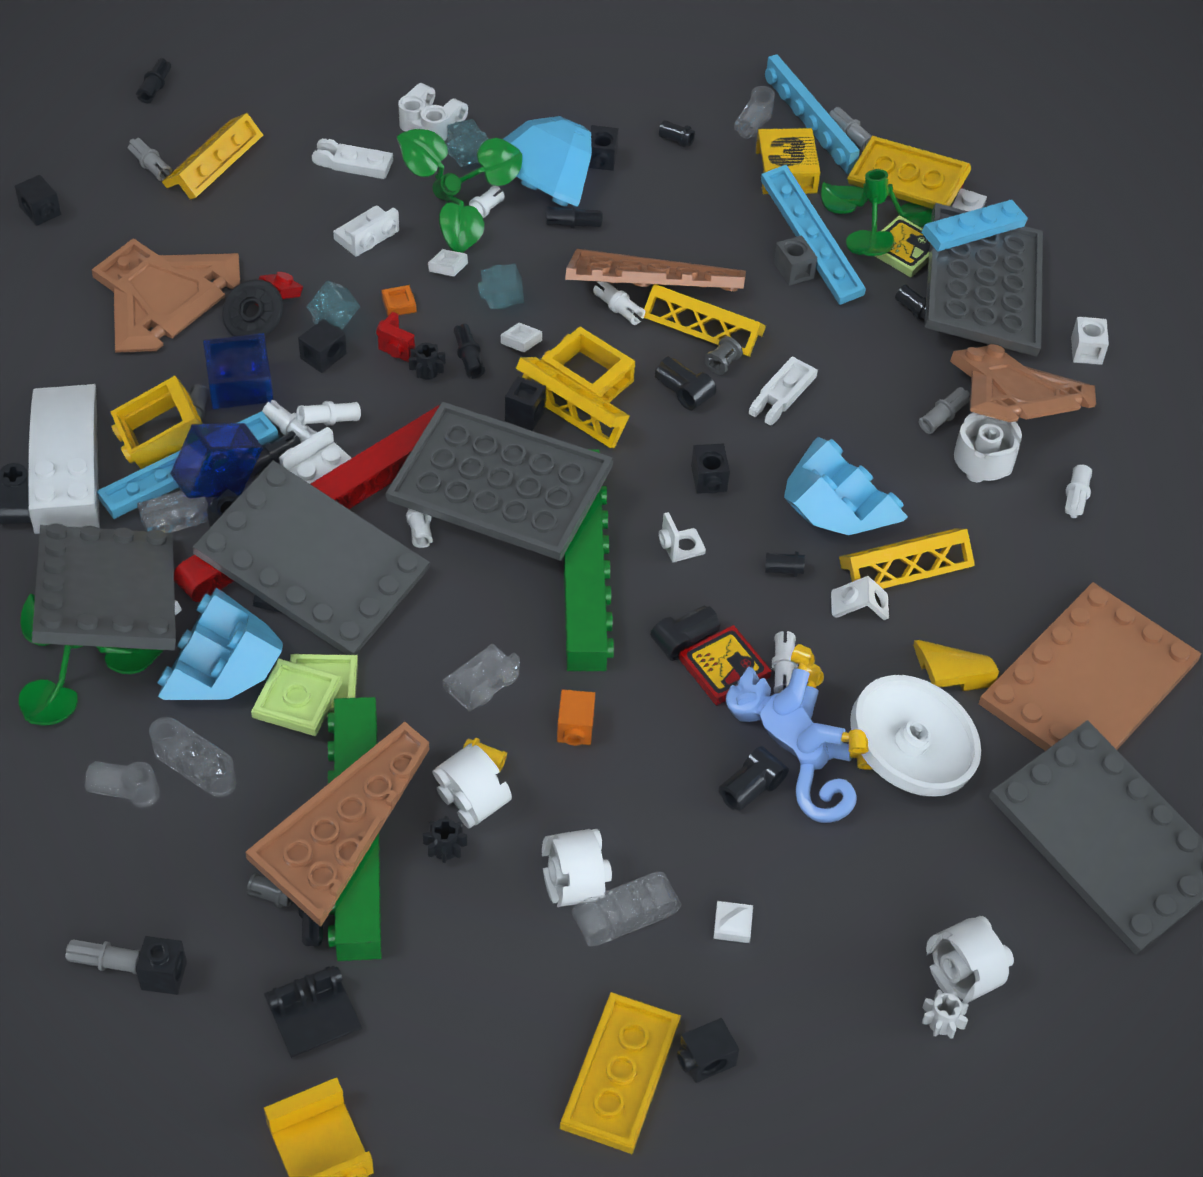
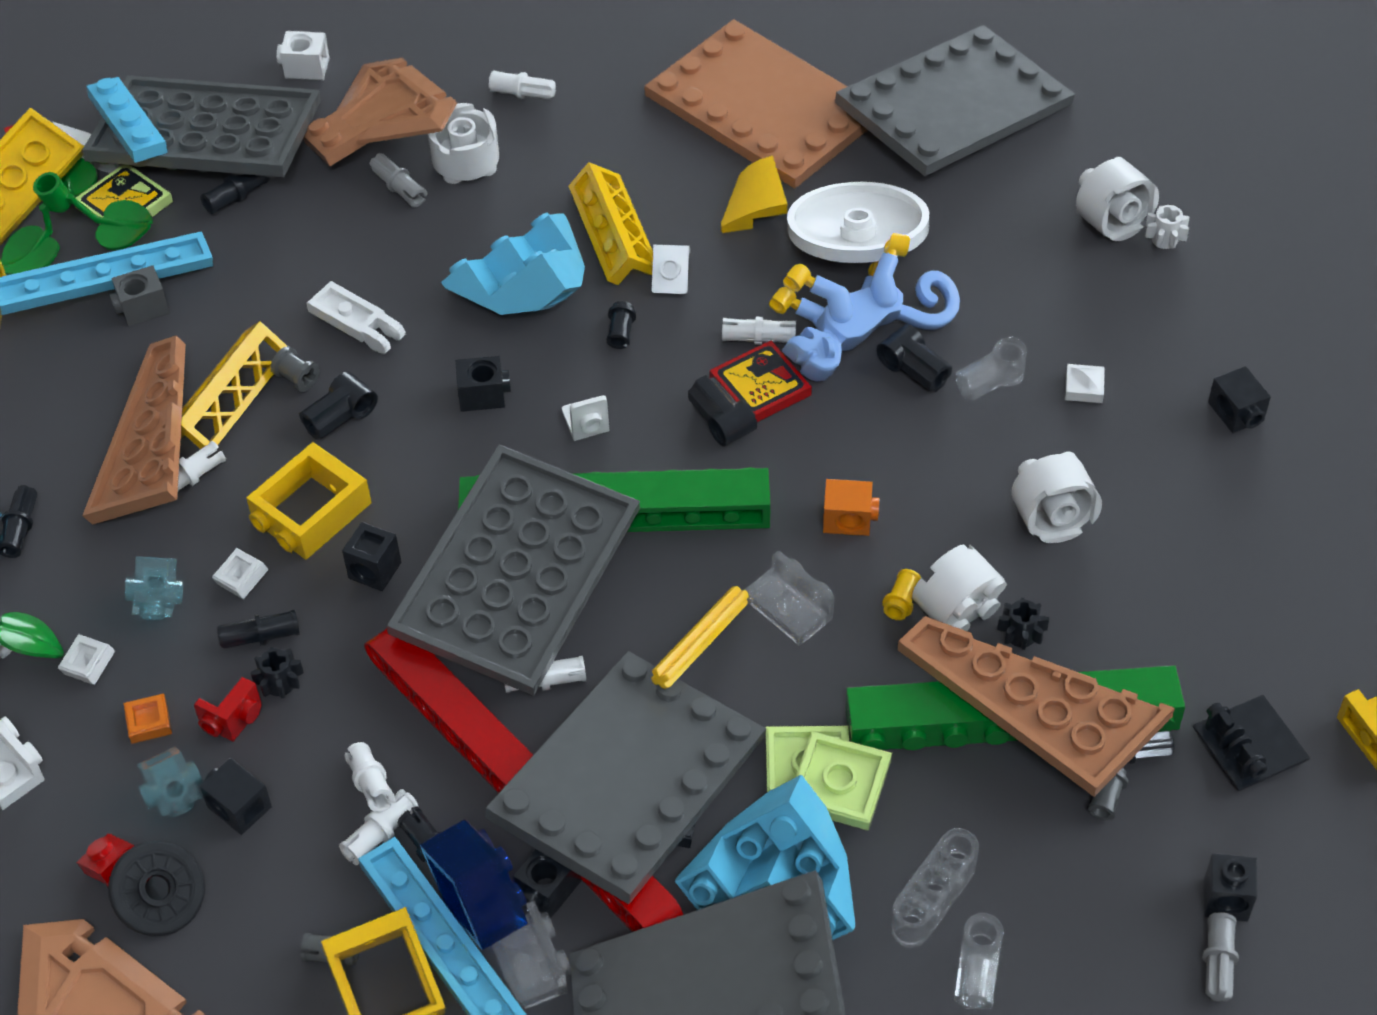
camera: 85 degrees left, 0 degrees up
clear blue piece [203,333,274,409] -> none
white bracket [279,427,351,484] -> none
yellow fence [516,357,630,448] -> none
yellow tile [560,992,681,1154] -> none
clear beam [571,872,681,946] -> none
none -> yellow axle [651,586,749,689]
none -> clear piece [954,337,1027,401]

